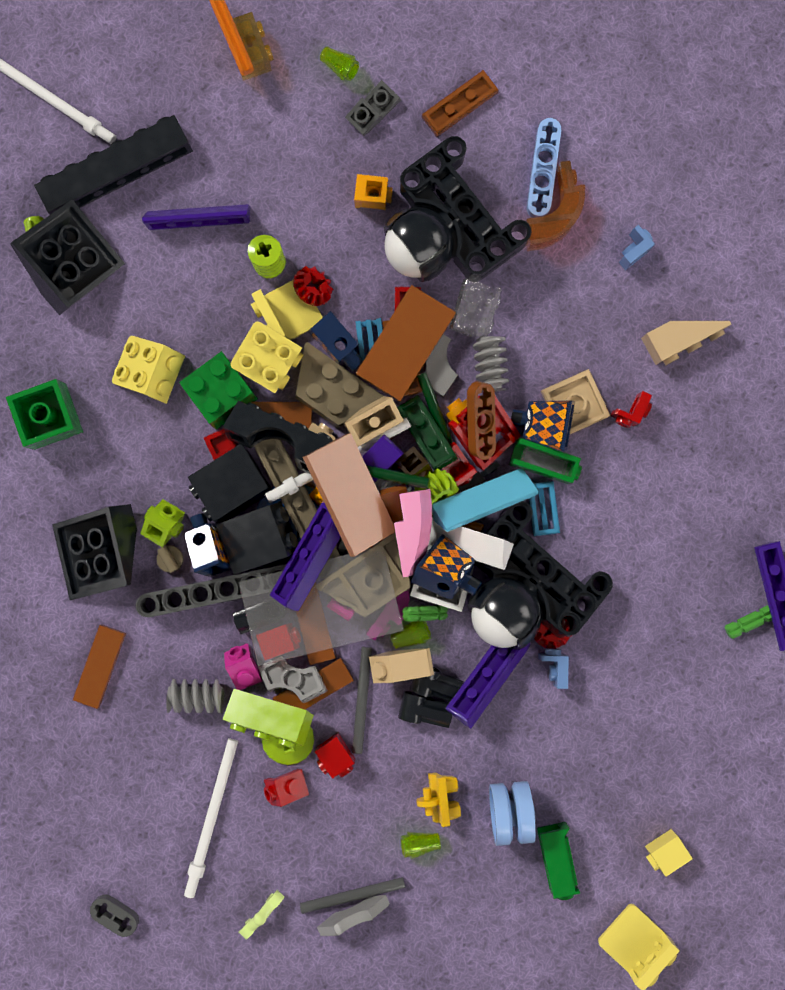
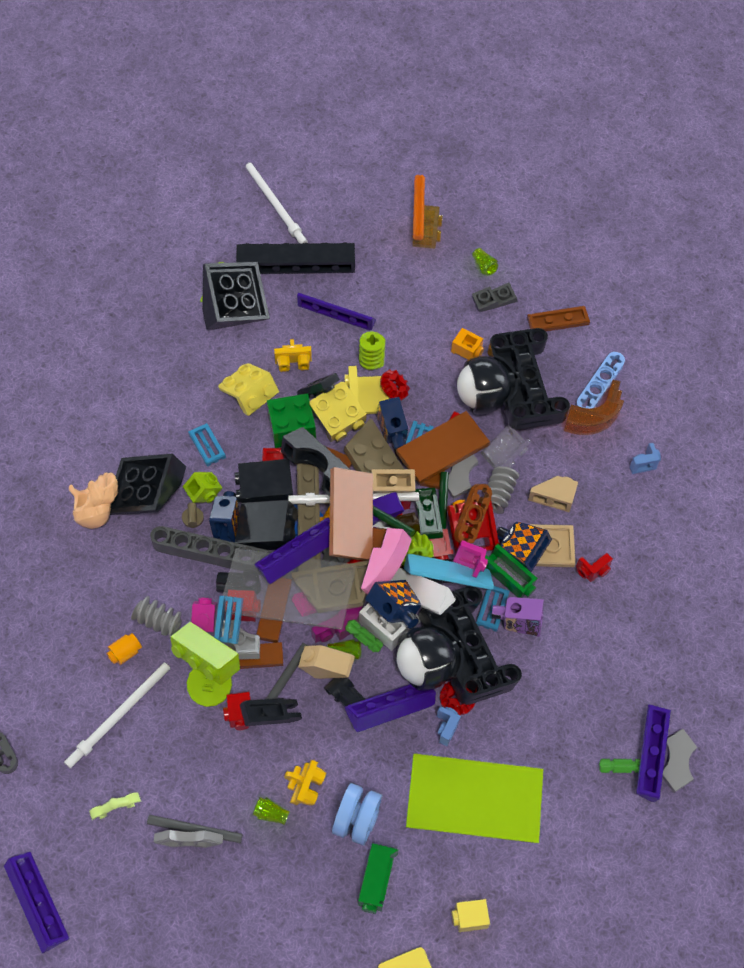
camera: 25 degrees right, 25 degrees down
green brick [6,379,83,450] -> none
dark orange tile [73,624,126,709] -> none
red bracket [264,769,309,807] -> none
black piece [398,691,453,728] -> none
tan slope [641,321,731,366] -> none
none -> light nougat hair [69,472,118,529]
none -> light orange brick [106,633,142,665]
none -> dark azure tile [188,423,226,467]
none -> dark azure tile [214,595,244,644]
none -> black hinge [240,698,302,726]
none -> yellow hips [274,339,312,372]
none -> black hinge [297,373,340,398]
none -> lime piece [406,753,543,843]
none -> dark pink bracket [453,540,488,578]
none -> medium lavender torso [492,597,544,637]
none -> tan slope [528,476,578,512]

